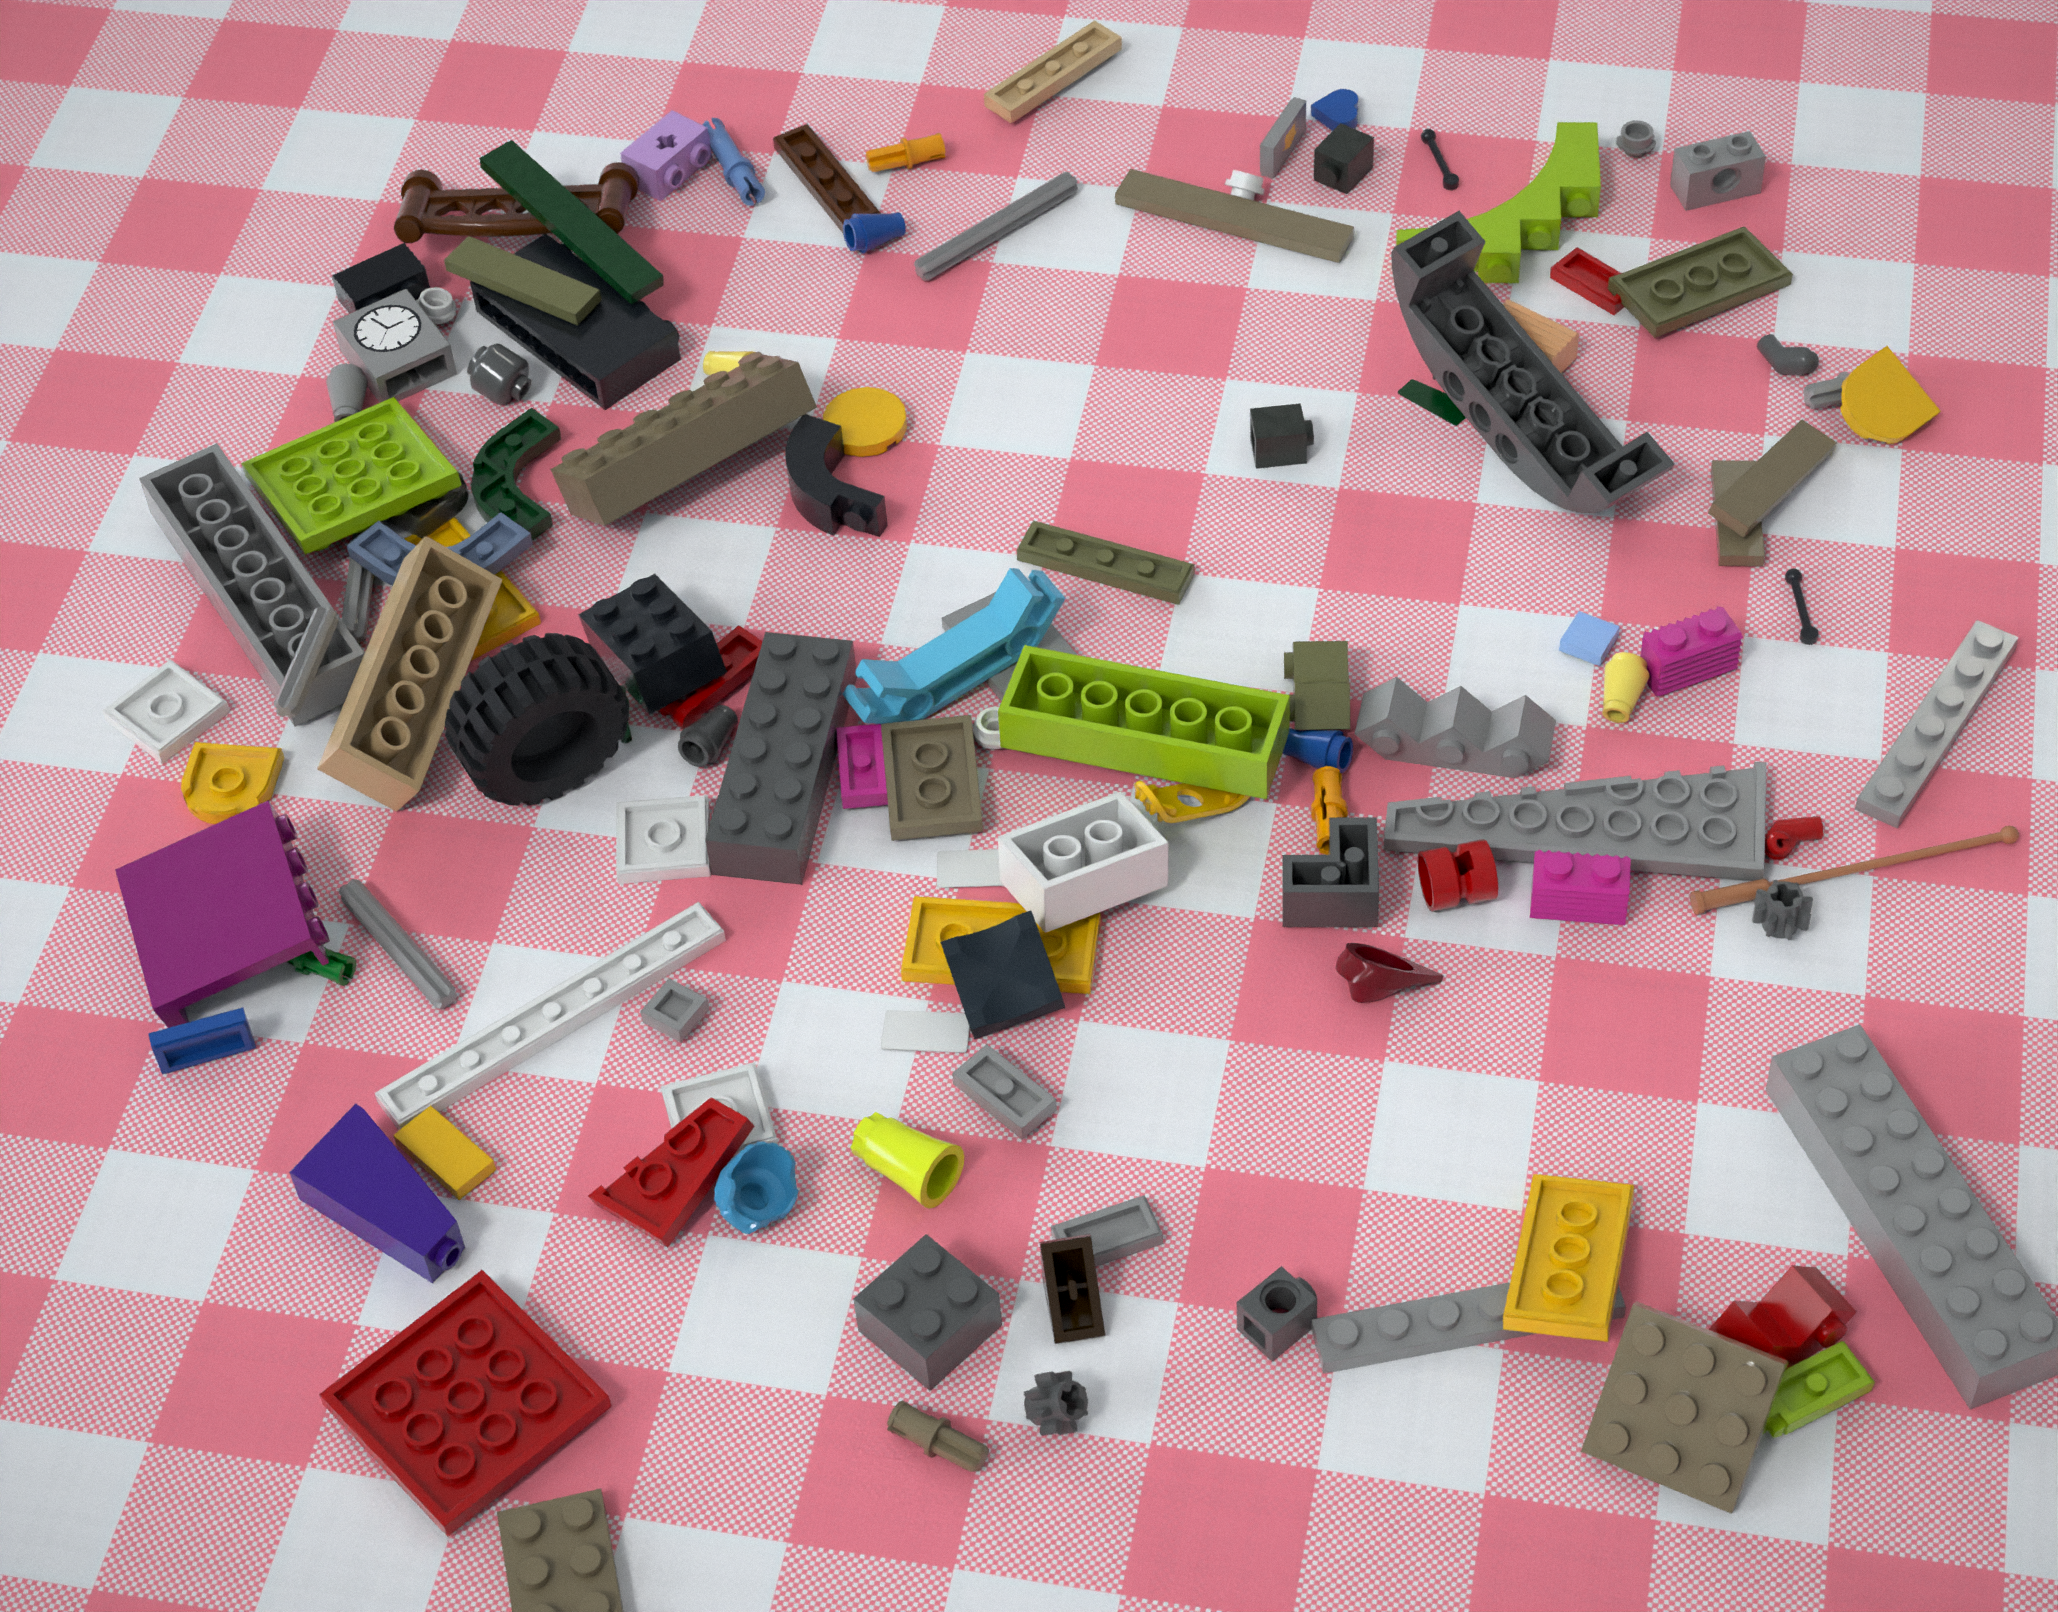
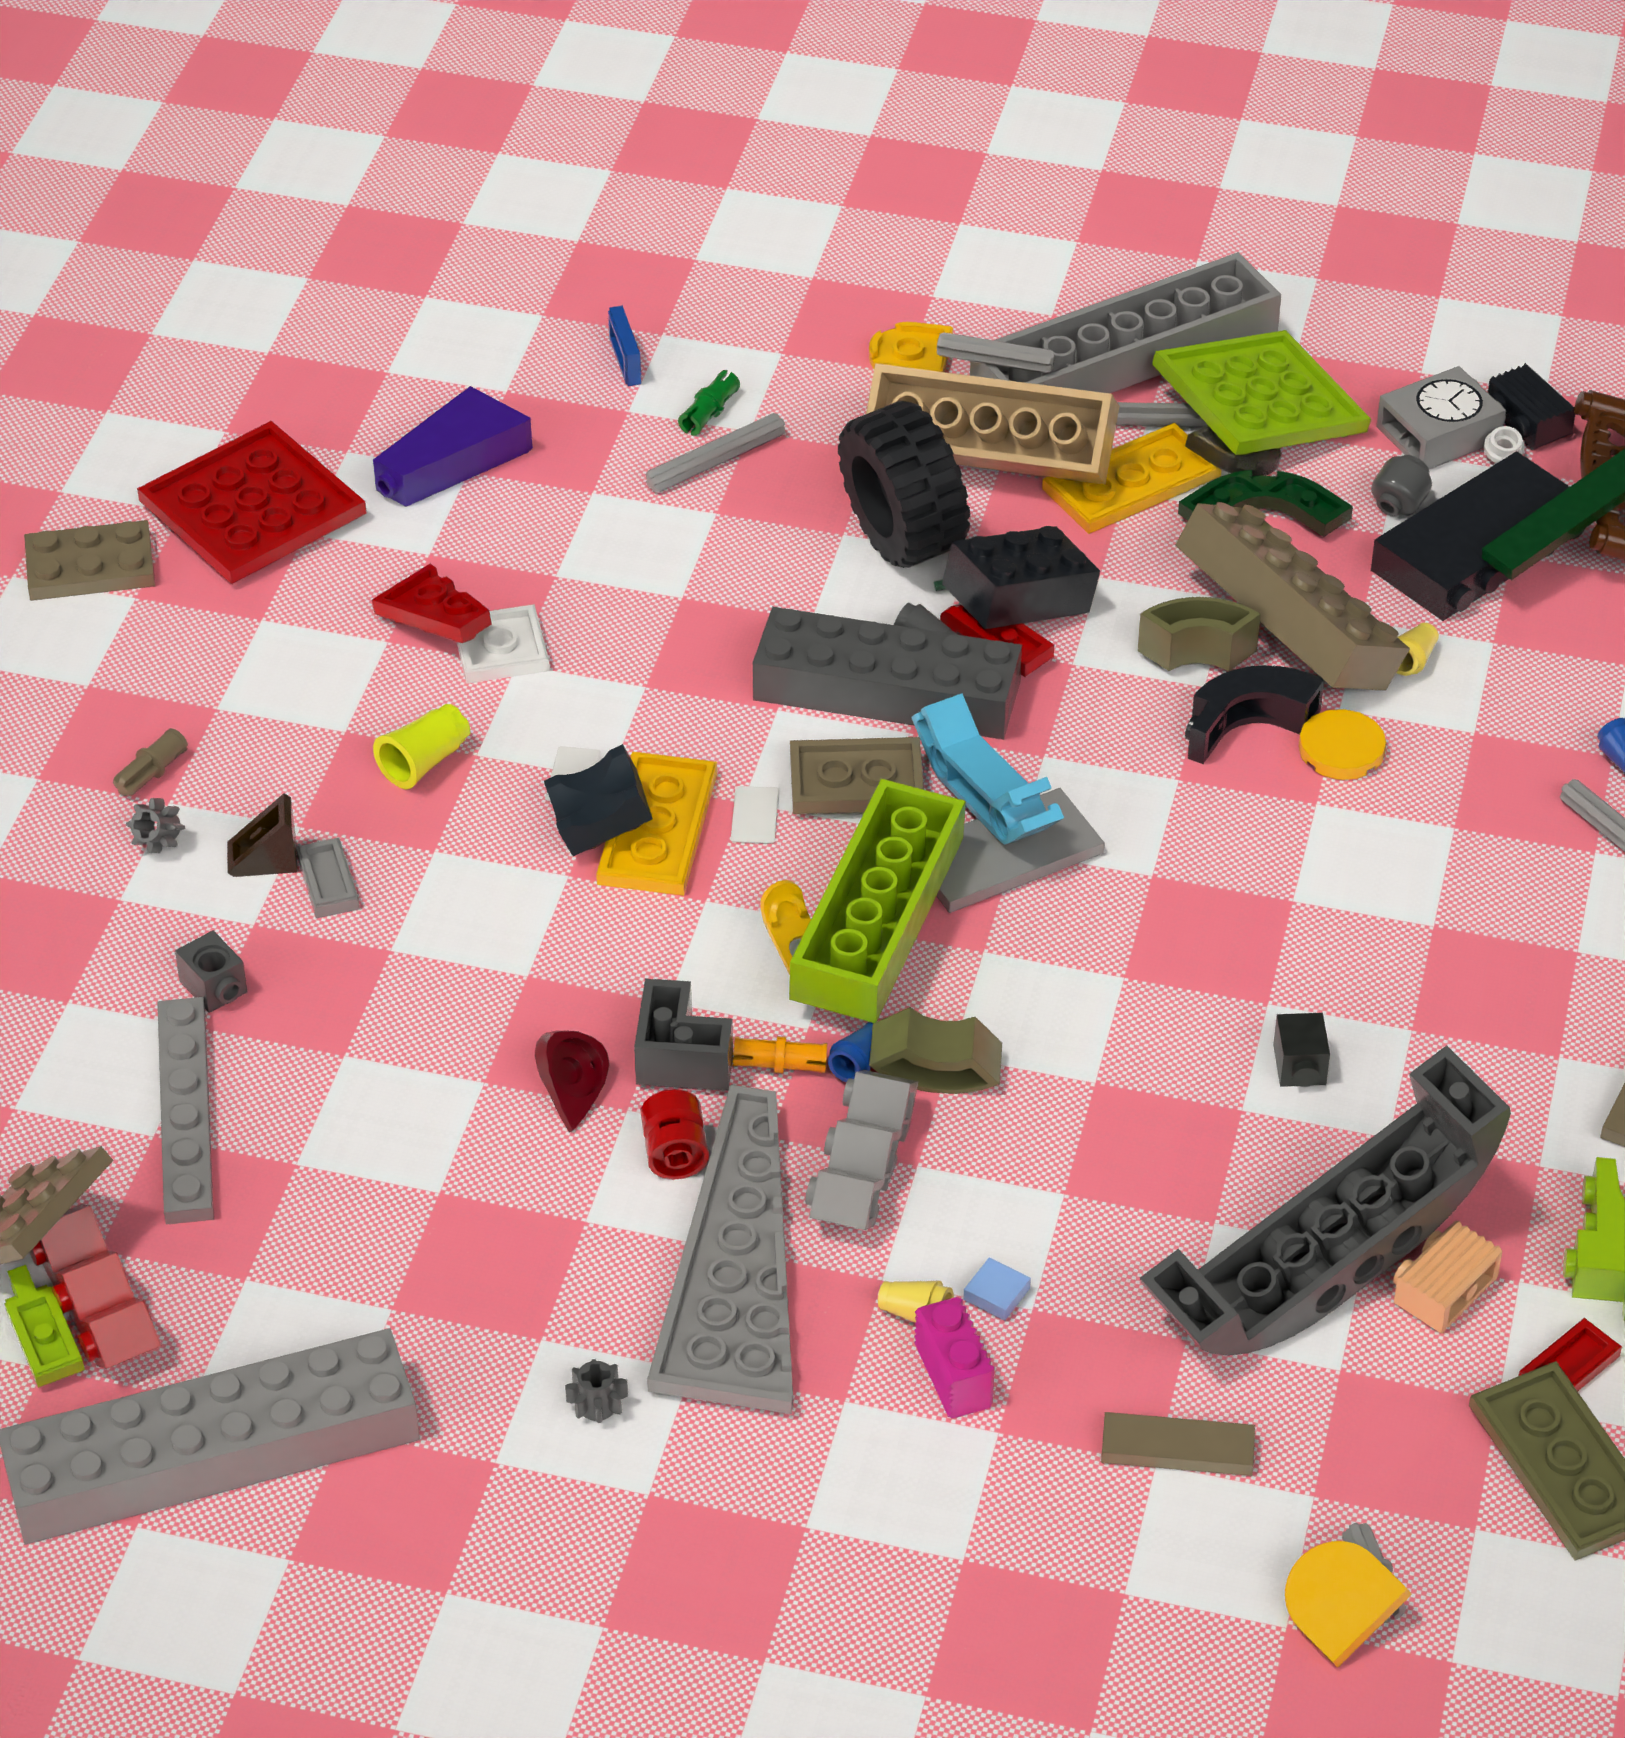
camera: 90 degrees right, 5 degrees down
white tile [102,659,230,764] -> none
magenta panel [115,800,330,1028] -> none
light grey cone [326,364,368,422] -> none
sand blue plate [347,512,533,586] -> none
white tile [375,902,726,1130] -> none
yellow tile [393,1105,496,1200] -> none
olive tile [444,236,602,325] -> none
white tile [616,795,711,884] -> none
light grey plate [640,978,709,1043] -> none
dark azure hair [714,1141,799,1234] -> none
dark pink plate [836,724,888,809] -> none
dark grey brick [853,1234,1002,1391] -> none
light grey plate [952,1044,1057,1140] -> none
white brick [998,791,1169,933] -> none
olive tile [1016,520,1195,605] -> none
yellow tile [1503,1174,1634,1342] -> none
dark pink brick [1530,849,1631,925] -> none
nougat piece [1690,825,2019,915] -> none
dark tan tile [1708,419,1837,538] -> none
dark grey arm [1757,334,1819,375] -> none
red arm [1765,816,1823,860] -> none
black hinge [1785,568,1819,645] -> none
light grey plate [1855,620,2019,829] -> none
none -> olive brick [1138,597,1261,671]

